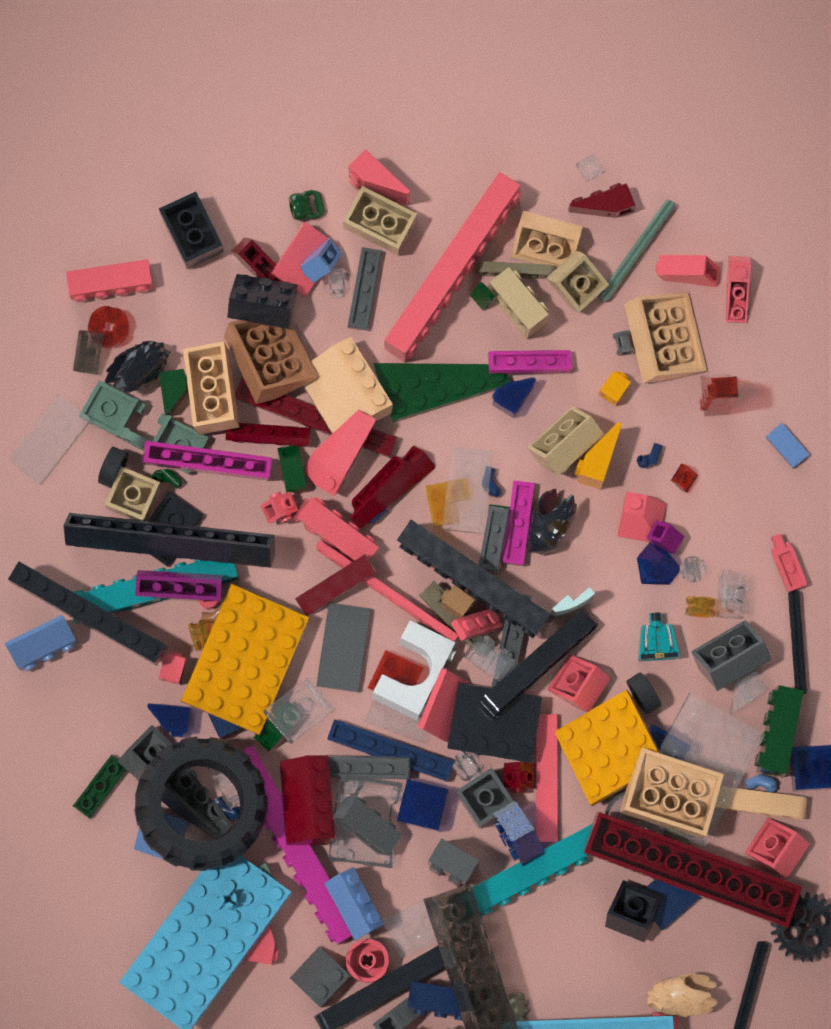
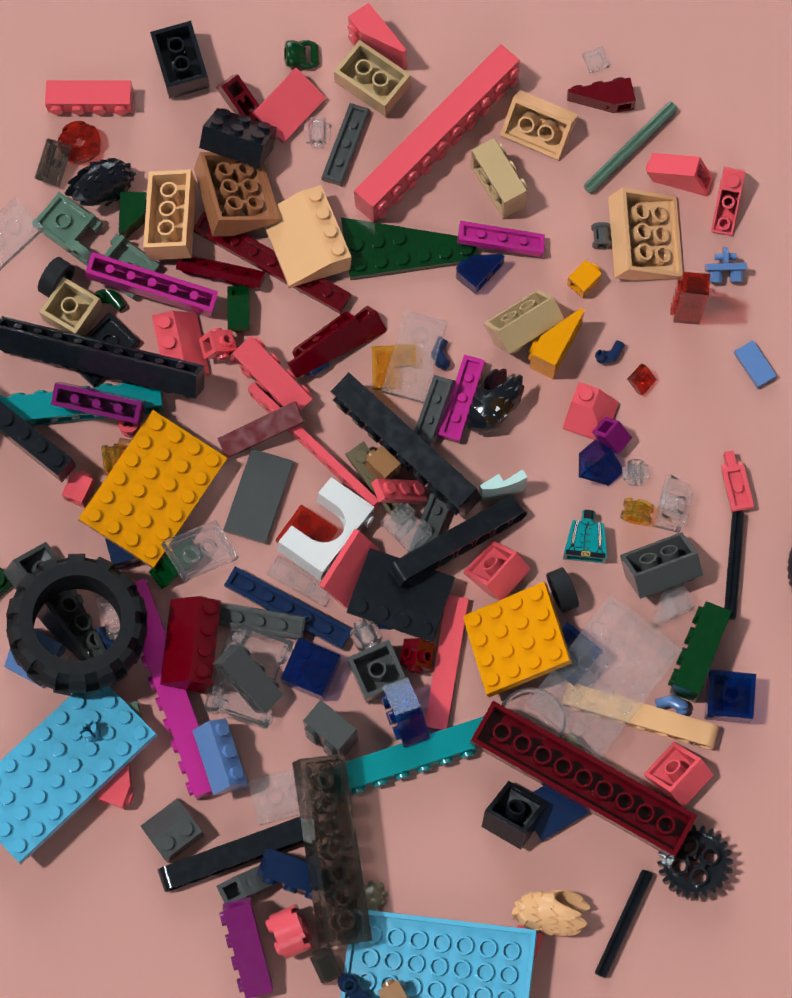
camera: 15 degrees right, 5 degrees down
clear blue slope [147,703,192,738] -> none
medium blue slope [300,238,343,283] -> none
coral wedge [304,409,377,496] -> none
coral brick [346,939,389,983] -> none
dark green tile [470,282,495,310] -> none
dark tan beam [476,261,557,279] -> none
tan brick [546,251,609,312] -> none
light nougat slope [620,748,724,838] -> none
none -> coral slope [152,311,210,376]
none -> medium blue hips [705,247,747,282]

